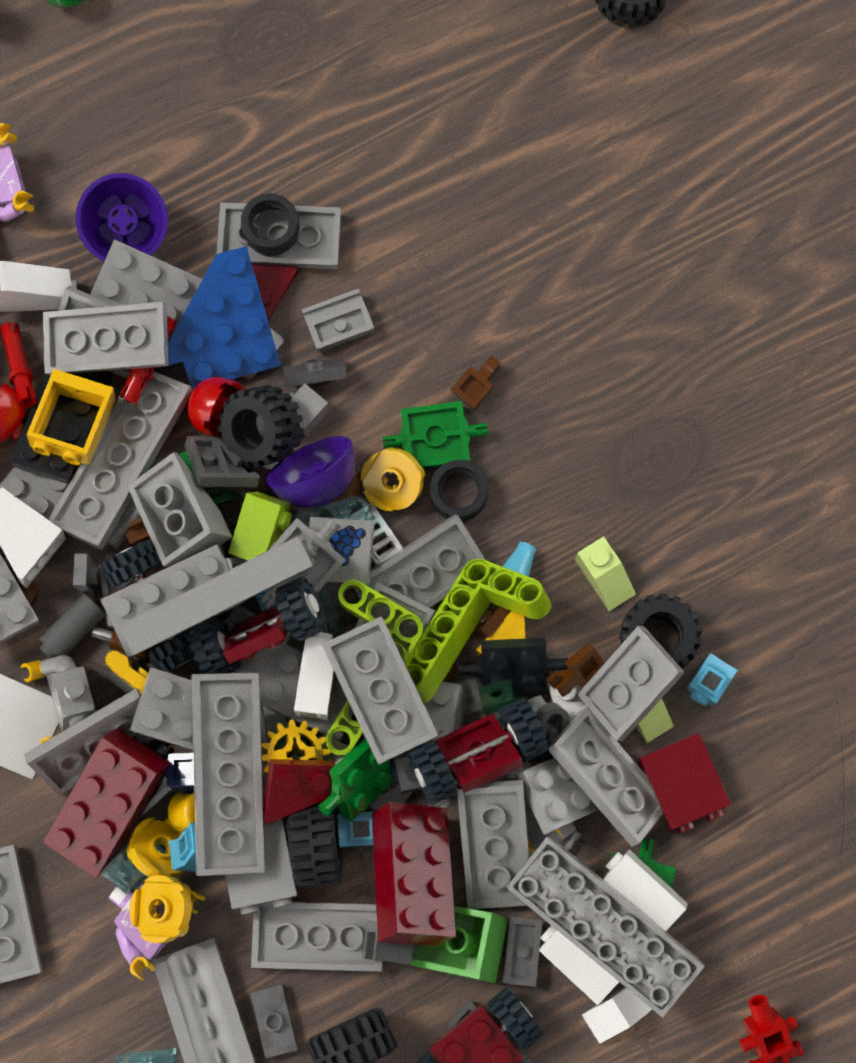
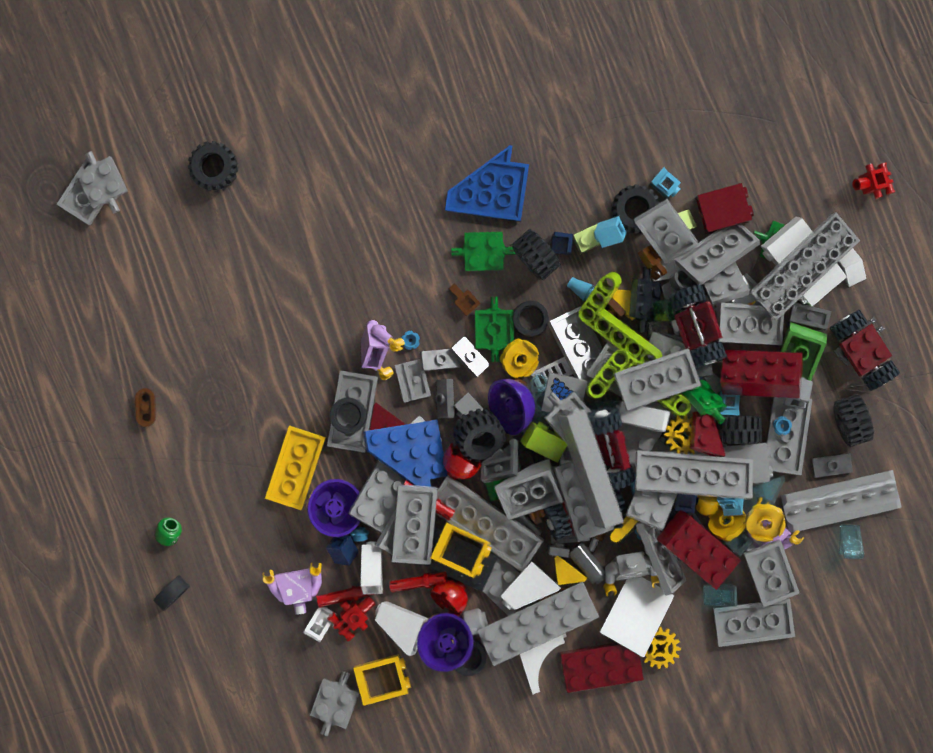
camera: 85 degrees left, 10 degrees up
none -> yellow plate [265,425,326,510]
none -> dark blue panel [326,535,359,566]
none -> dark azure plate [350,527,369,542]
none -> lavender torso [361,320,404,380]
none -> dark azure plate [402,331,420,350]
none -> flat silver plate [419,349,460,371]
none -> blue wing [445,145,529,222]
none -> plate [450,336,490,378]
none -> green plate [451,232,516,271]
none -> black tyre [512,229,561,280]
none -> dark blue panel [551,232,573,255]
none -> yellow slope [554,556,587,585]
none -> medium azure brick [594,216,626,248]
none -> clear light blue slope [703,584,737,606]
none -> light grey plate [743,539,800,607]
none -> clear light blue slope [753,476,785,504]
none -> dark azure plate [773,416,792,435]

